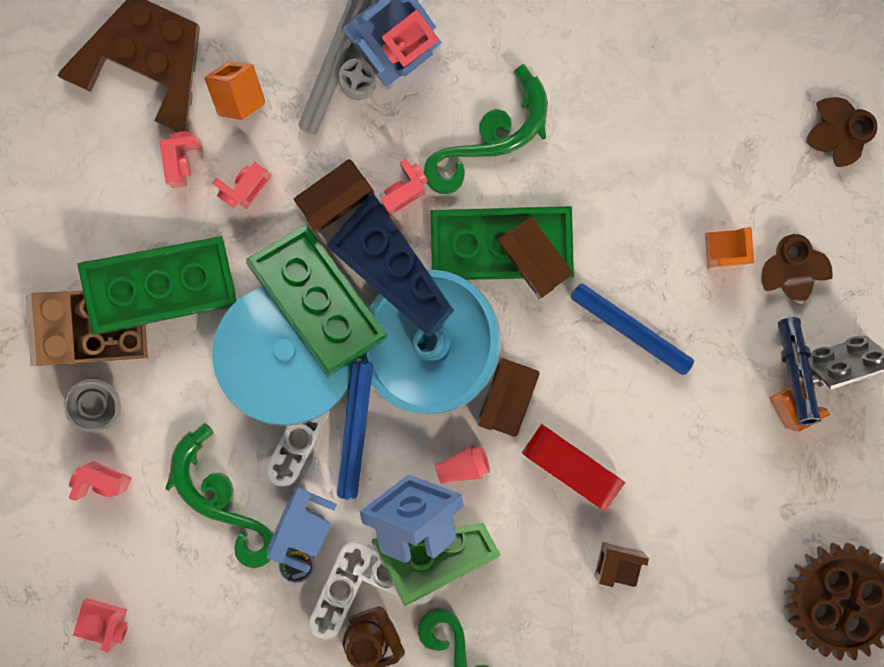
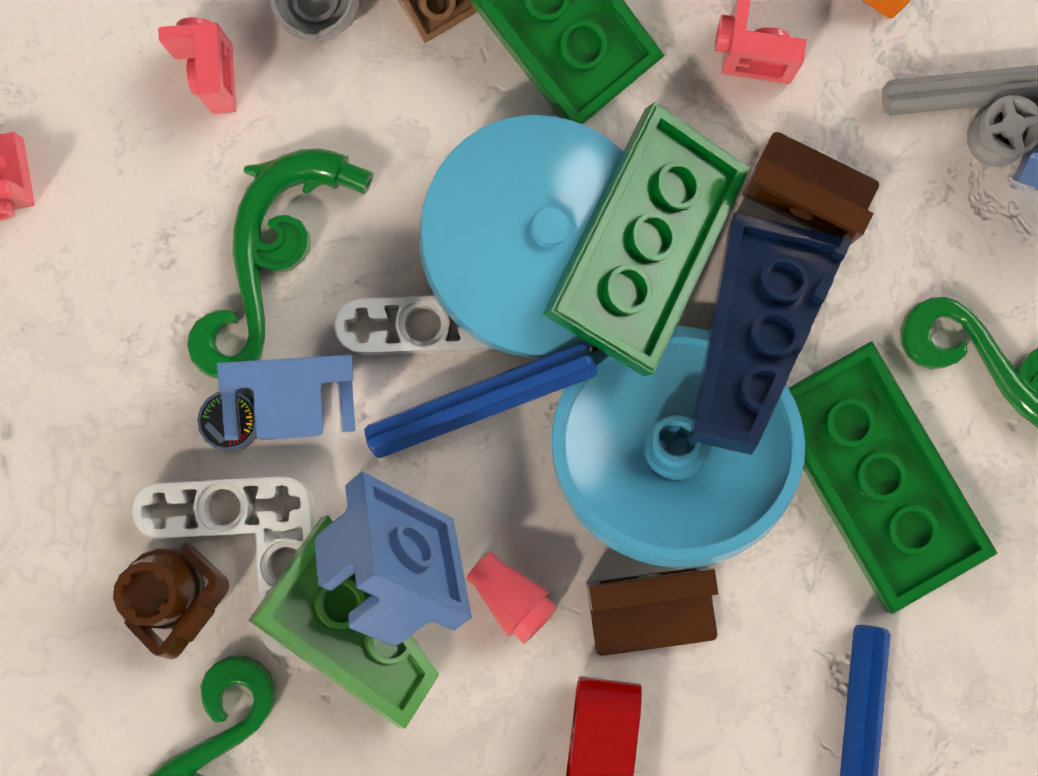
camera: 70 degrees right, 5 degrees down
coral bracket [381,159,428,216] -> none
reddish brown panel [497,218,572,299] -> none

